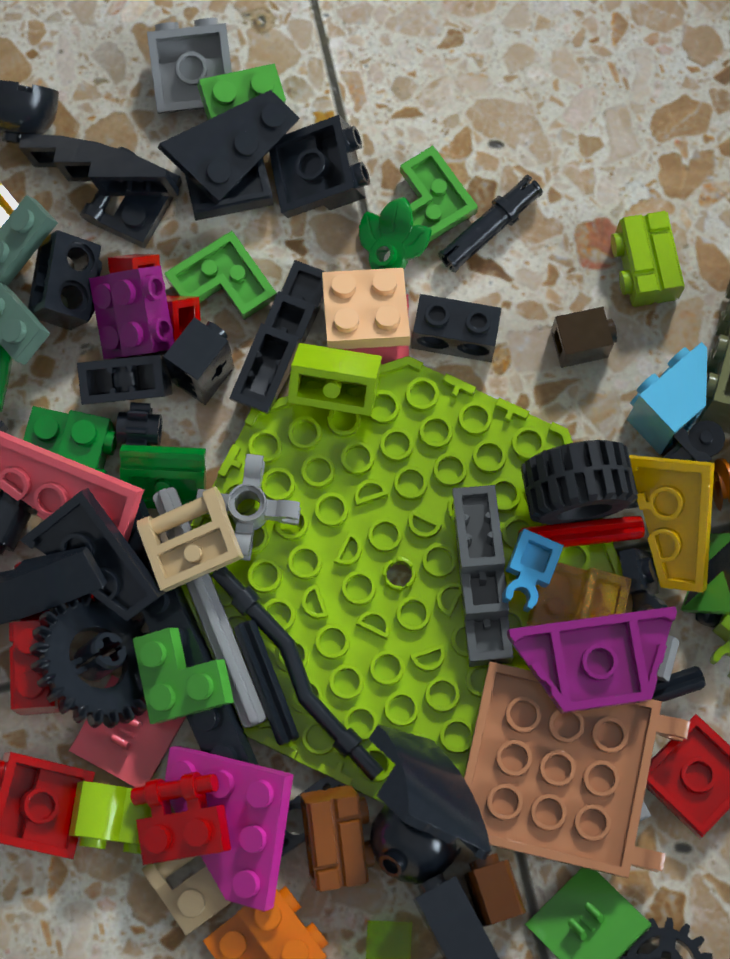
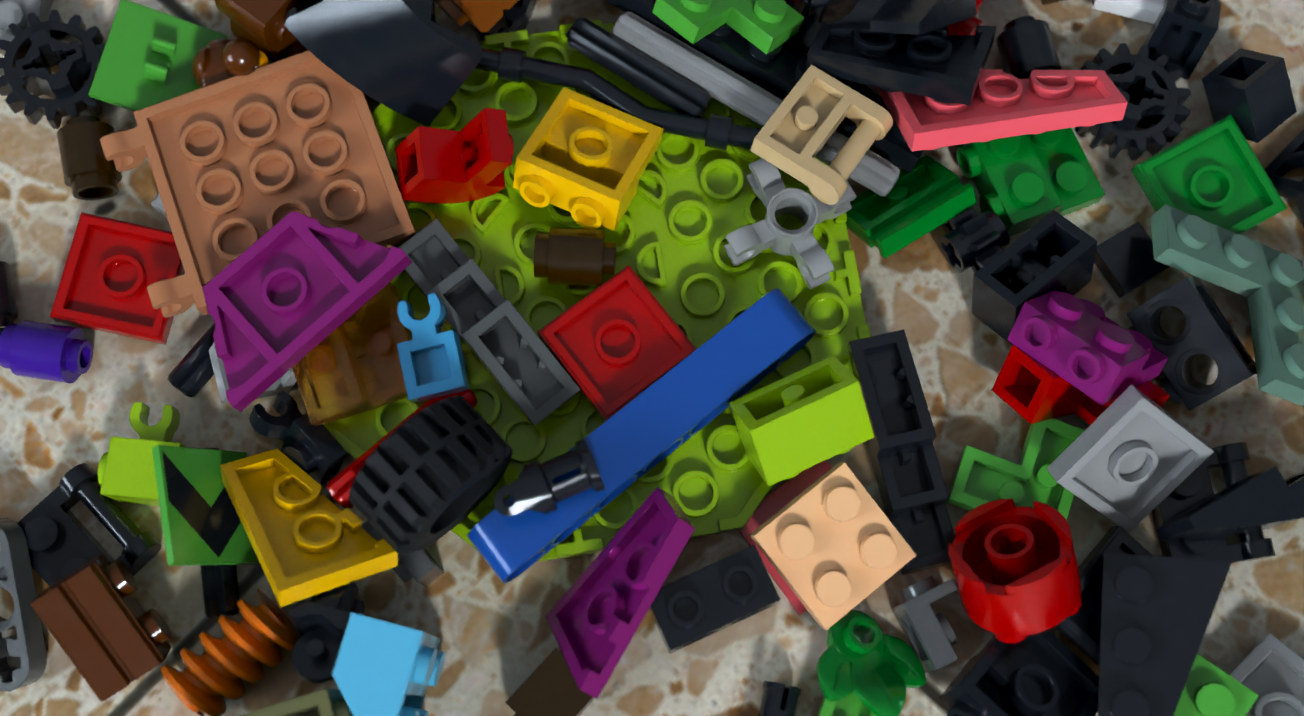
camera: 145 degrees right, 0 degrees up
black brick [163,317,235,405] -> none
none -> dark brown brick [57,115,122,200]
none -> reddish brown animal [192,38,269,88]
none -> red brick [395,107,514,204]
none -> blue beam [467,288,816,584]
none -> black piece [493,439,605,516]
none -> yellow plate [513,87,664,231]
none -> dark brown brick [534,227,616,286]
none -> red plate [537,265,696,421]
none -> magenta wing [545,486,695,699]
none -> dark grey bracket [892,575,958,673]
none -> red brick [948,499,1081,643]
none -> light grey plate [1047,384,1214,532]
none -> black tile [1094,221,1170,298]

